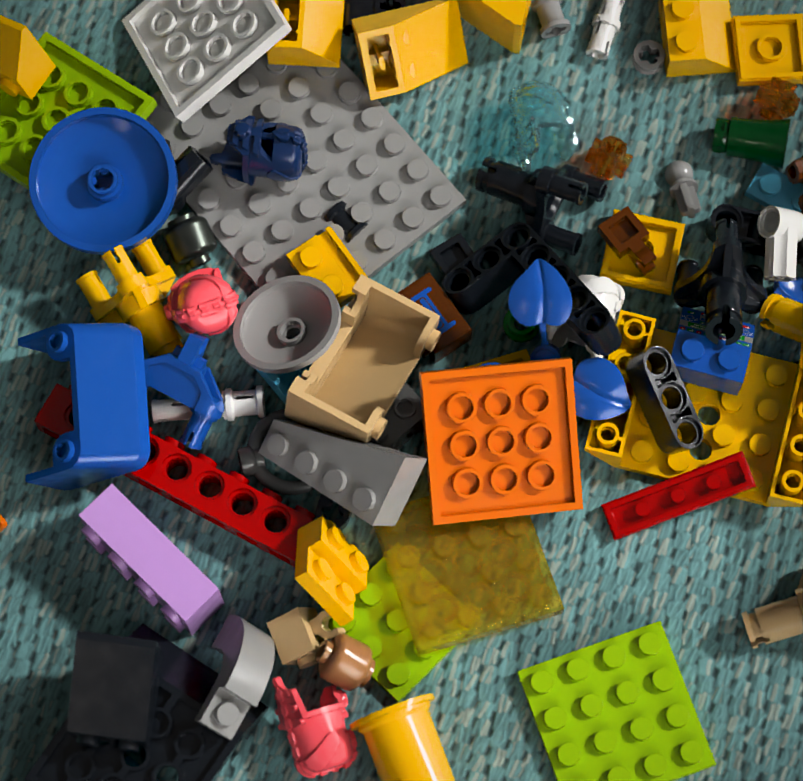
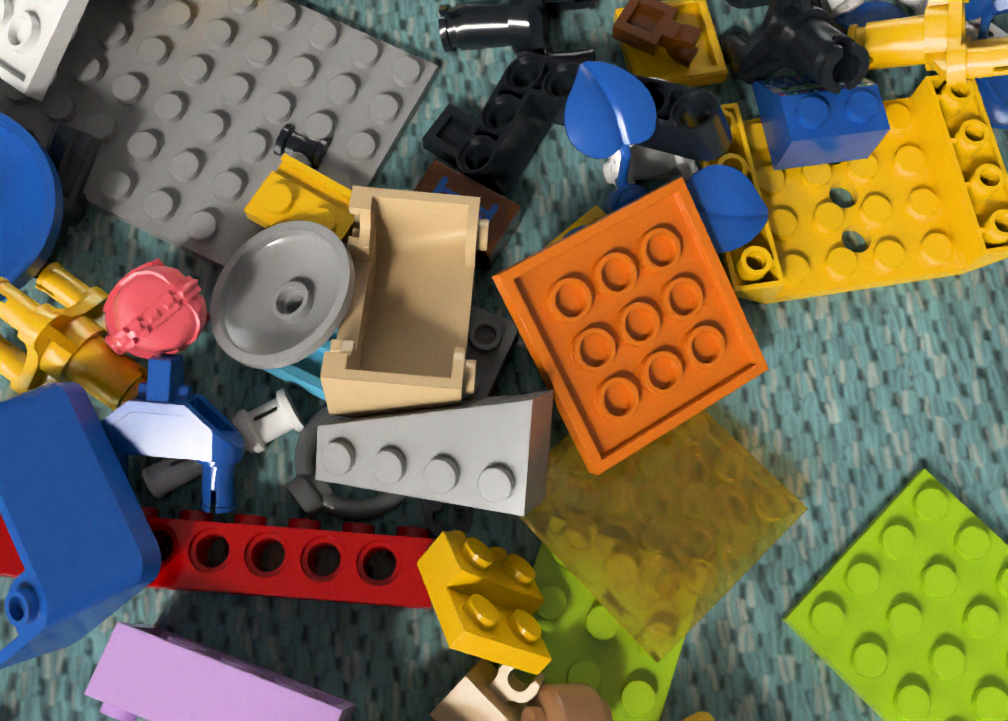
camera: 30 degrees left, 0 degrees up
pearl dark grey head [163,212,217,269] -> none
dark blue helmet [209,116,308,186] -> none
green plate [503,310,539,343] -> none
red tile [601,451,756,541] -> none
black beam [625,346,704,454] -> none

